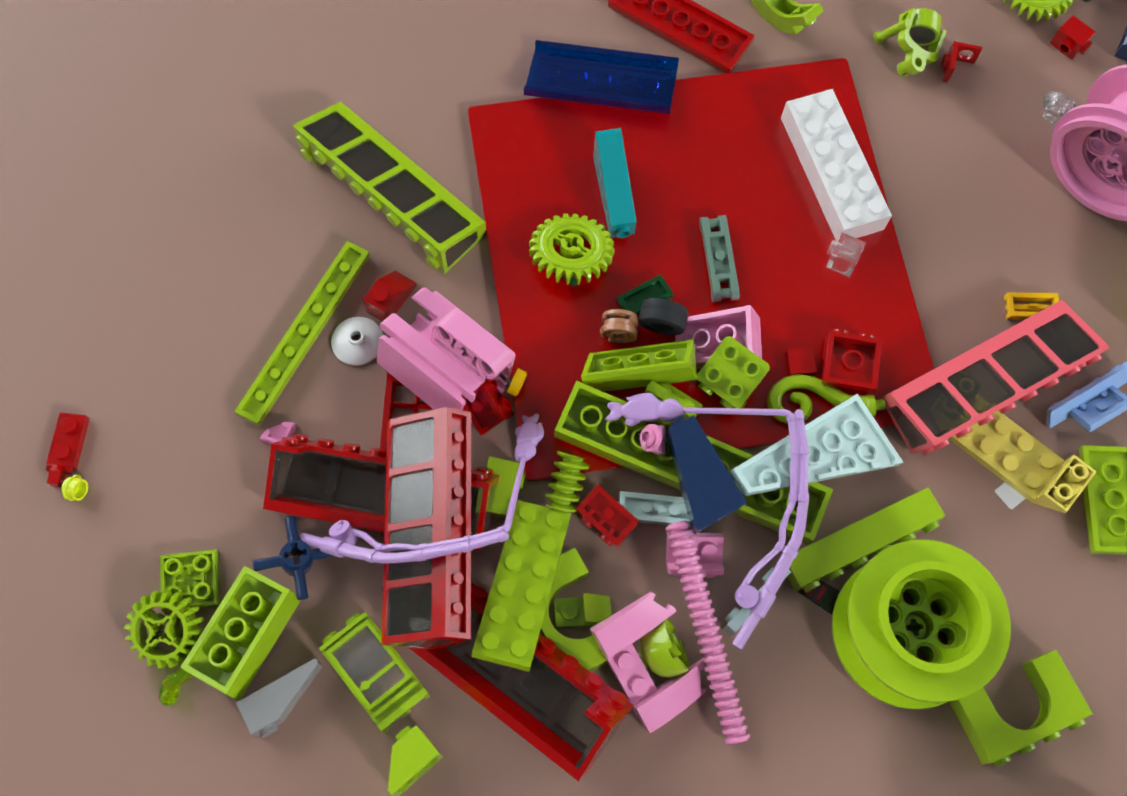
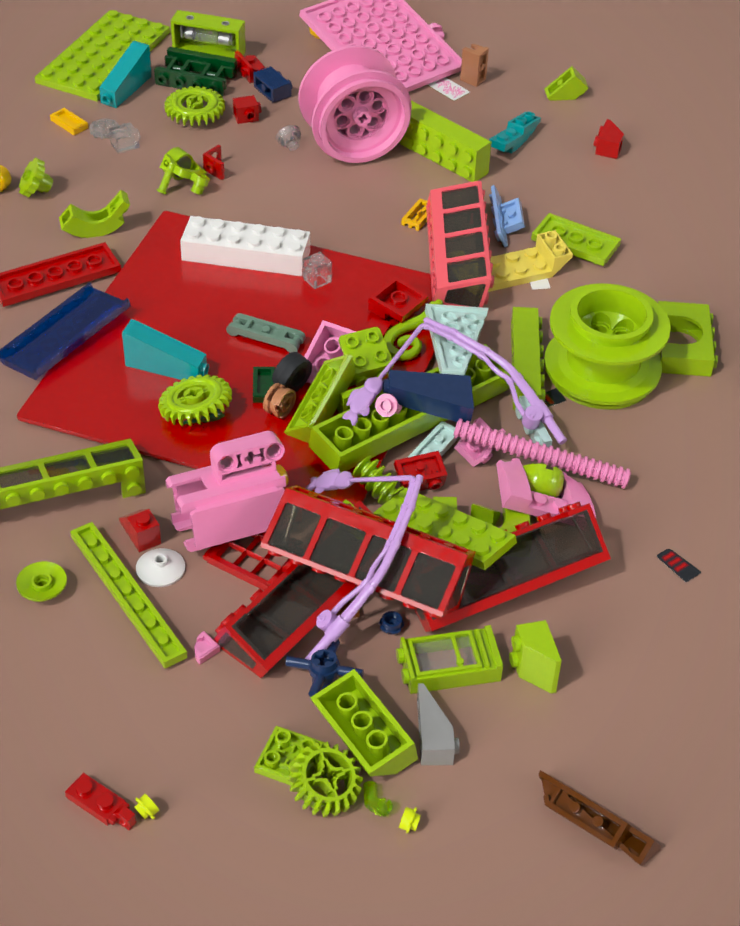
camera: 60 degrees left, 25 degrees down
none -> lime dish [16,561,67,601]
none -> neon yellow plate [399,807,421,834]

